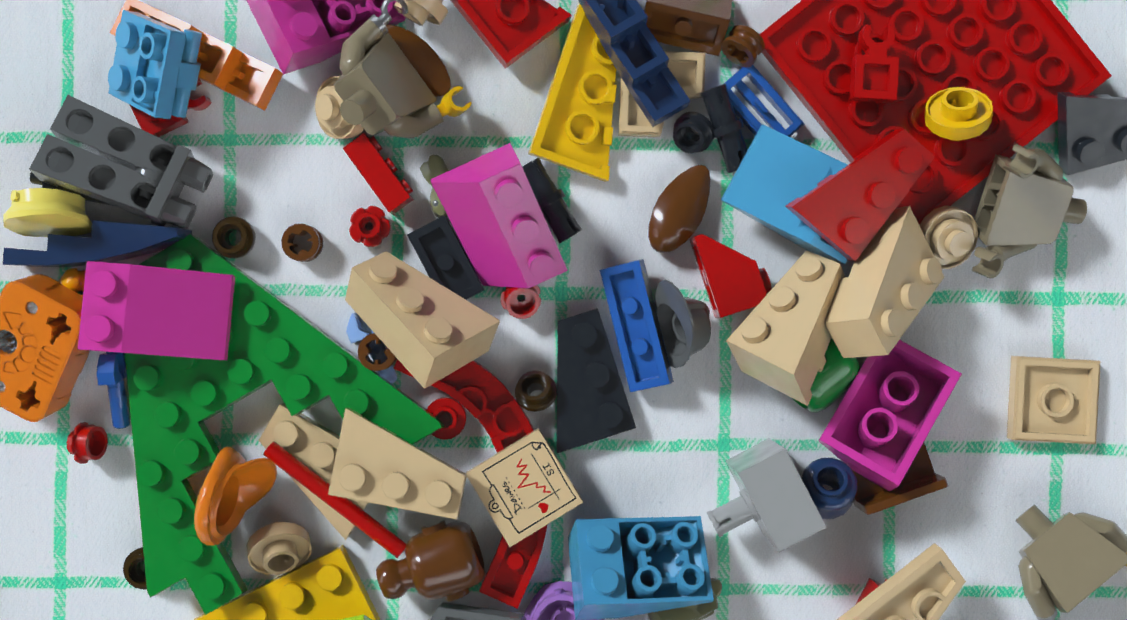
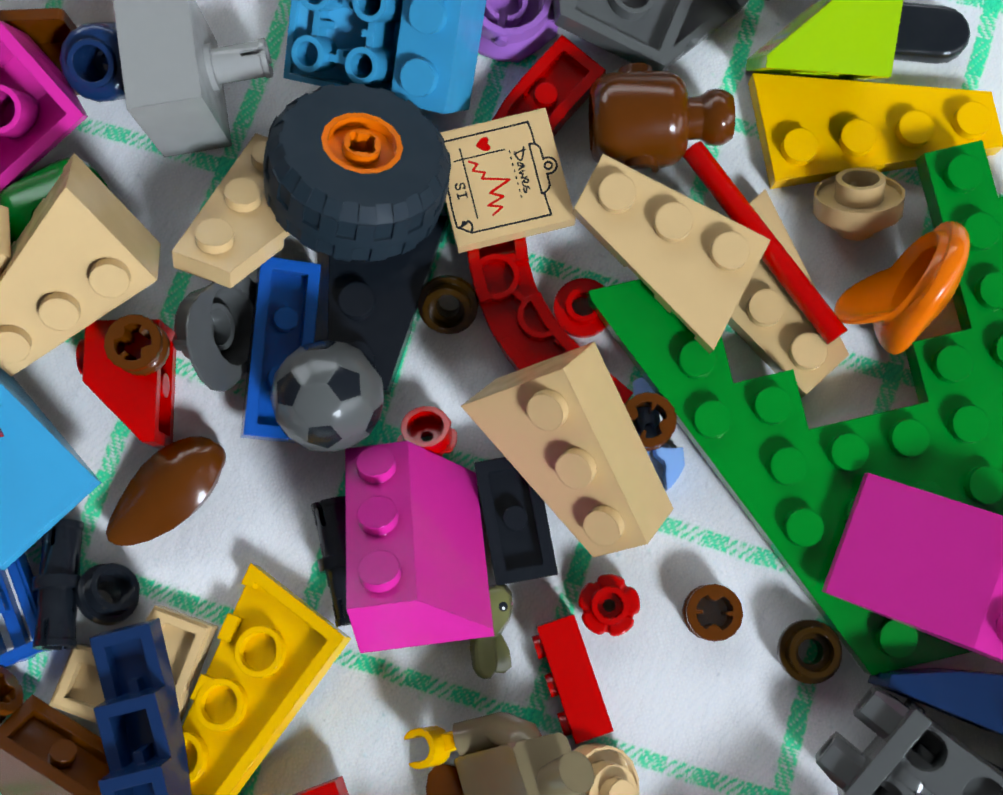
camera: 155 degrees left, 10 degrees down
none -> reddish brown bush [104,314,170,376]
none -> tan wing [171,133,290,288]
none -> black wheel [263,83,451,263]
none -> dark grey piece [270,340,384,453]

